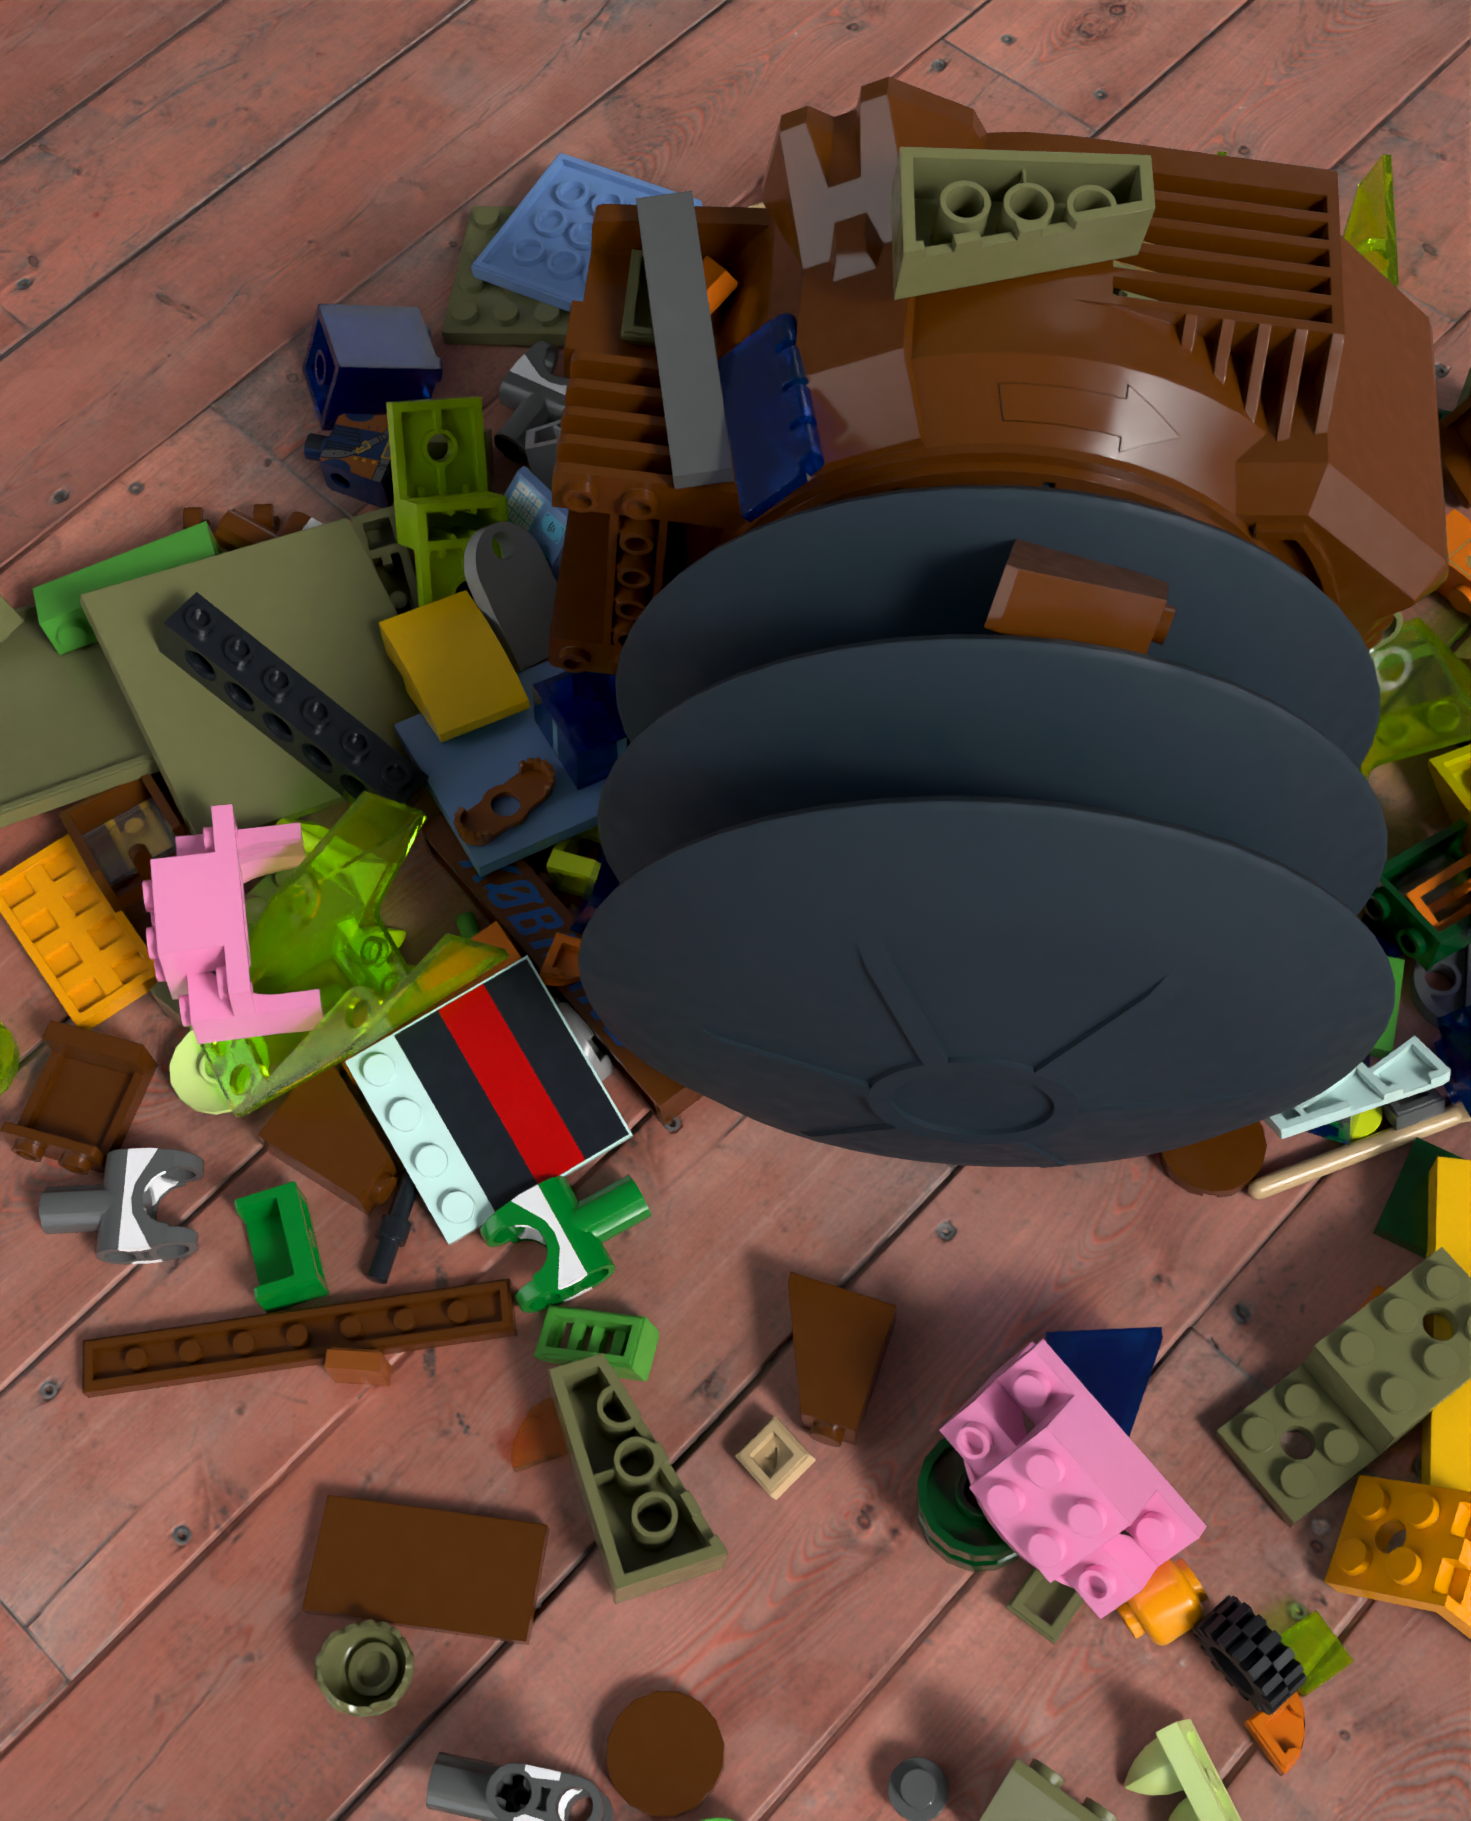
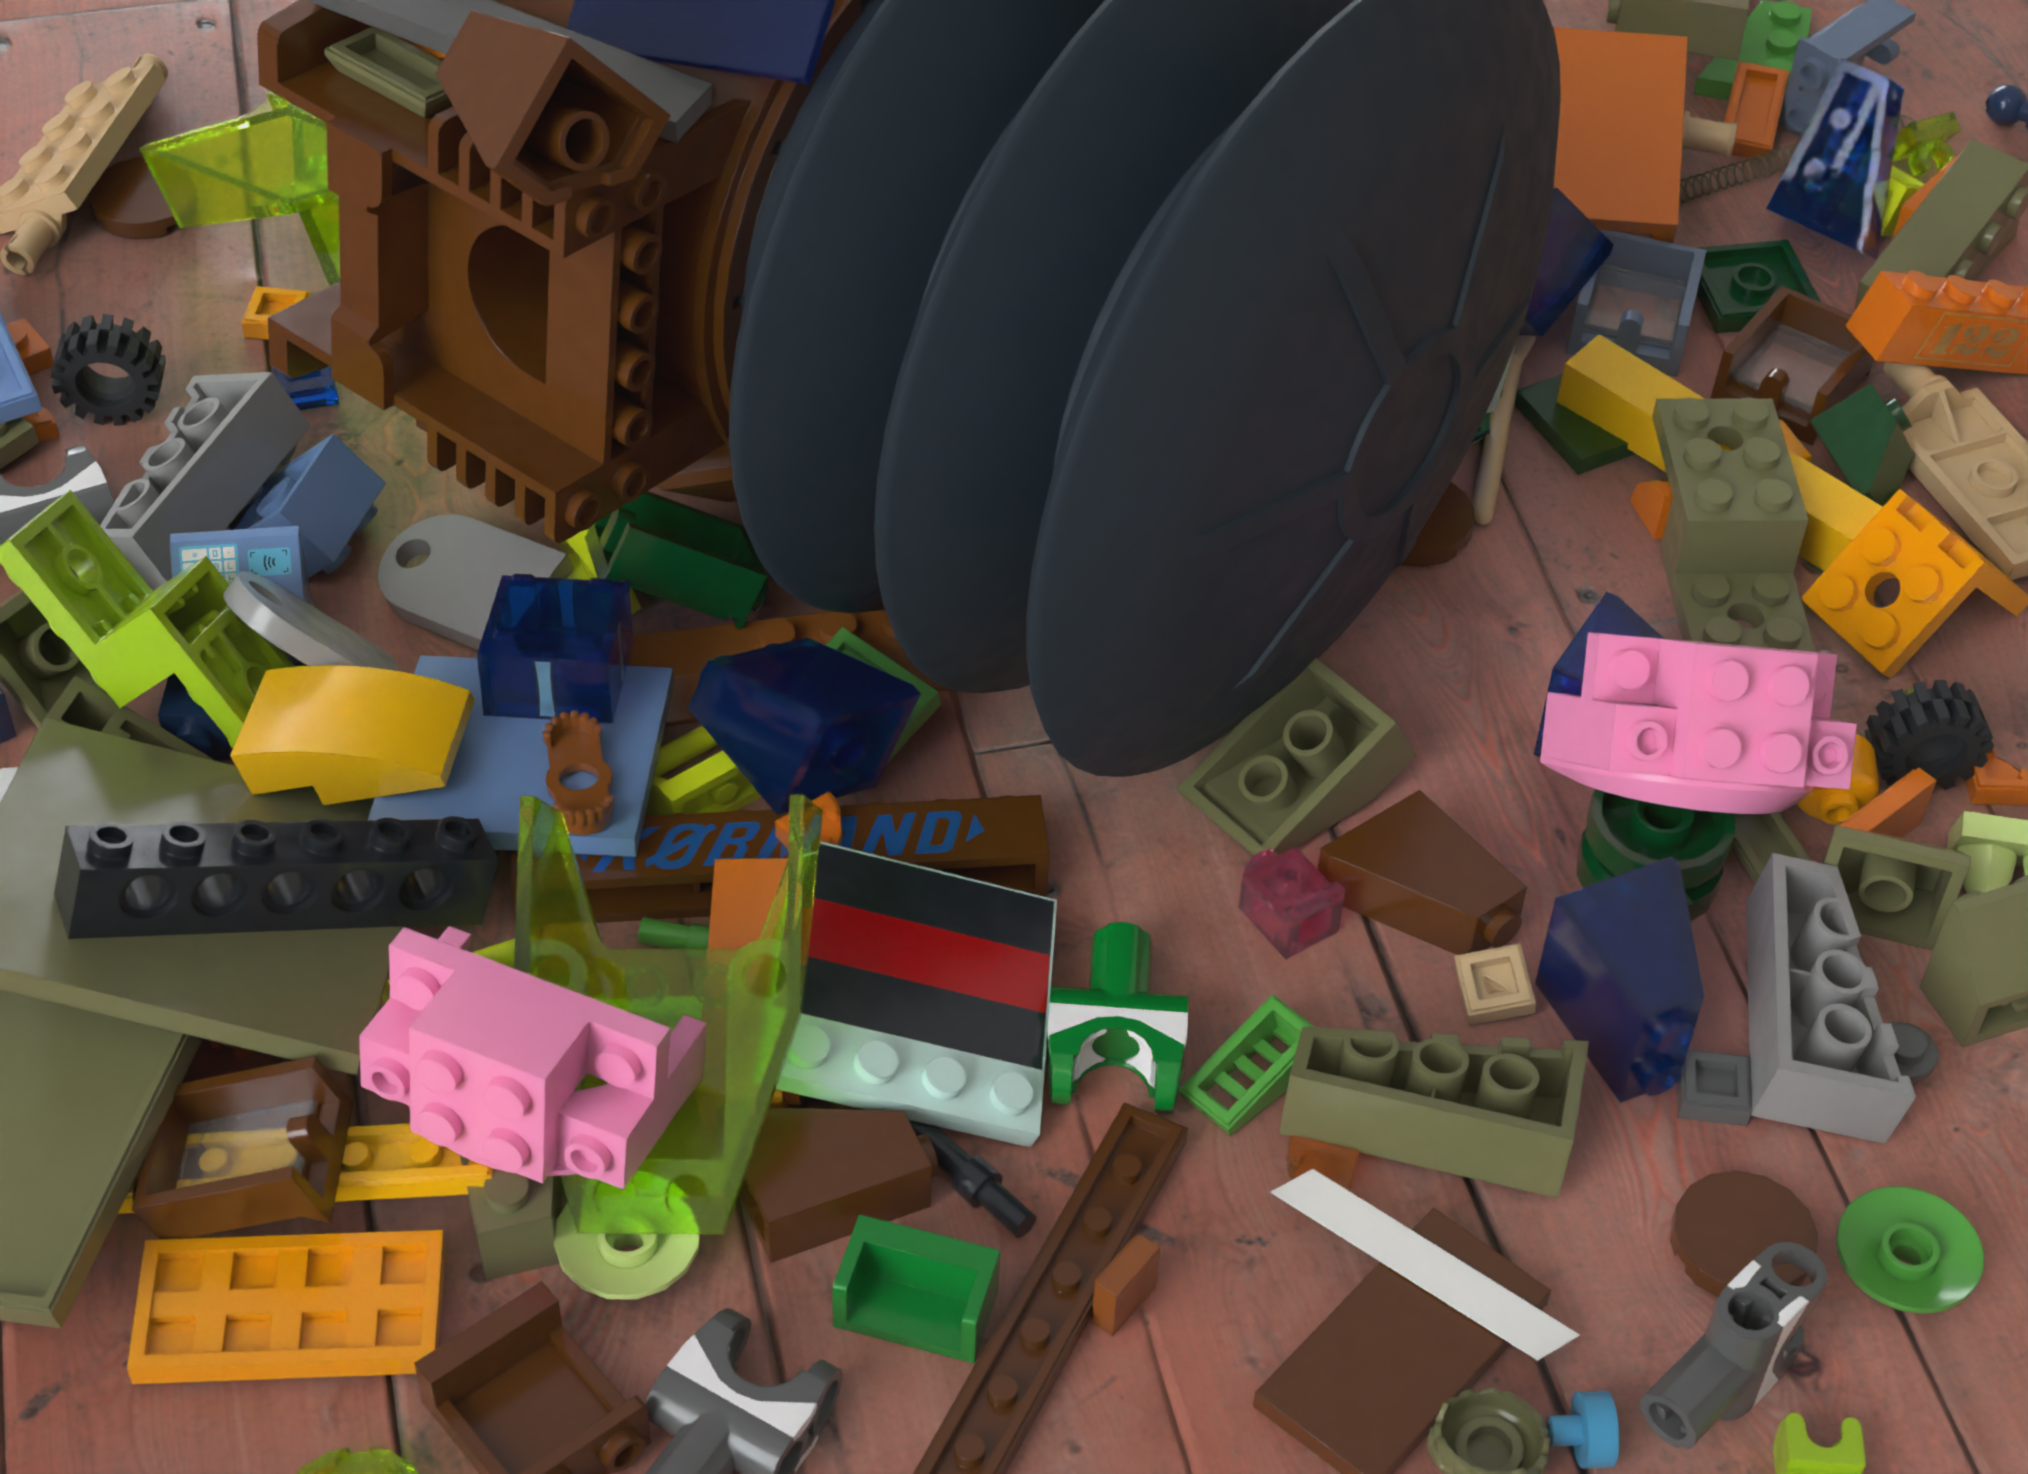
camera: 65 degrees left, 15 degrees down
none -> reddish brown slope [435,10,671,207]
none -> olive slope [1176,658,1416,867]
none -> clear pink brick [1238,847,1345,960]
none -> white sticker [1270,1169,1580,1361]
none -> clear blue slope [1535,856,1705,1103]
none -> dark azure tile [1546,1390,1619,1469]
none -> dark grey tile [1677,1048,1752,1126]
none -> light grey wedge [1746,853,1916,1144]
none -> olive slope [1823,825,1971,951]
none -> orange tile [1838,768,1937,838]

